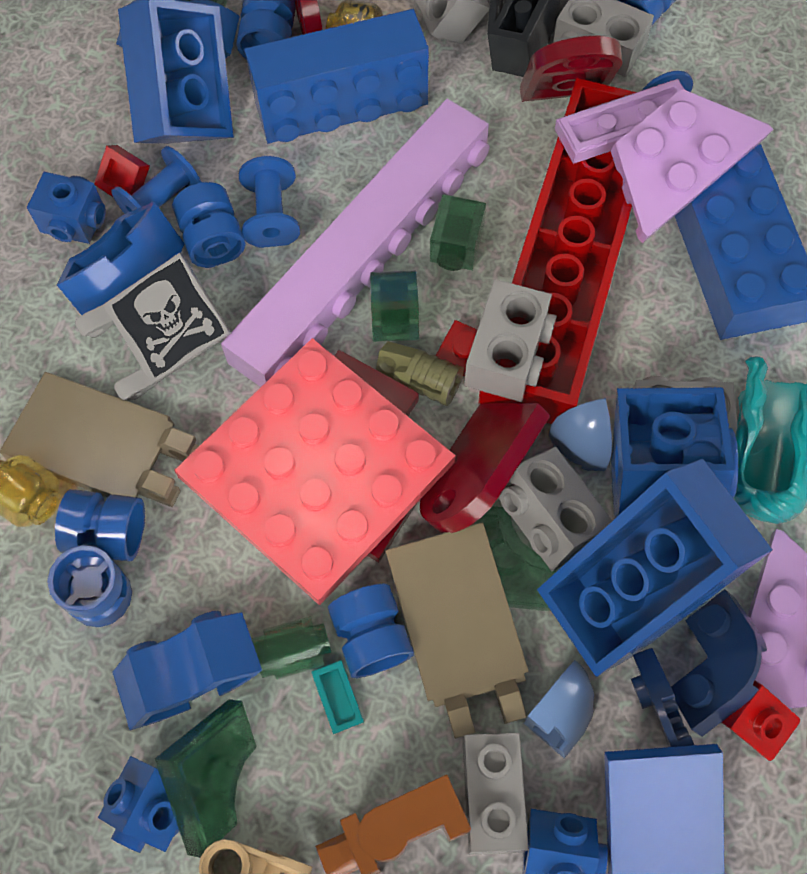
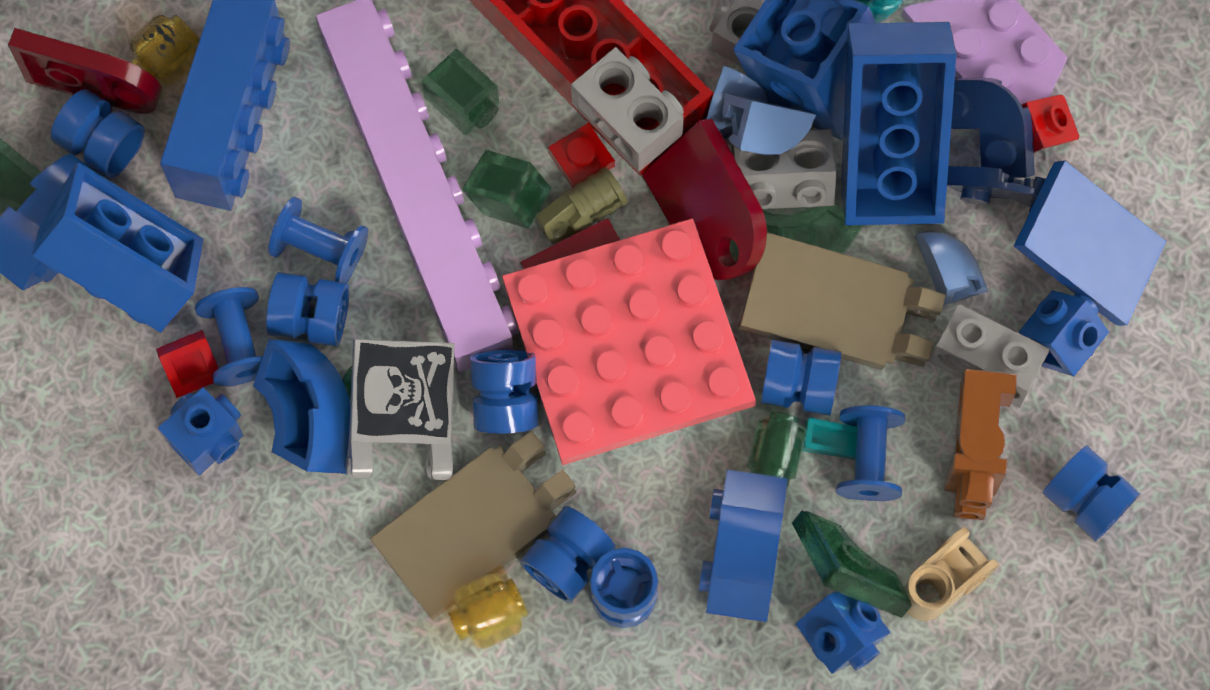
camera: 60 degrees left, 5 degrees up
none -> blue wheel [470,349,538,434]
none -> medium blue brick [723,93,816,155]
none -> blue piece [836,405,906,502]

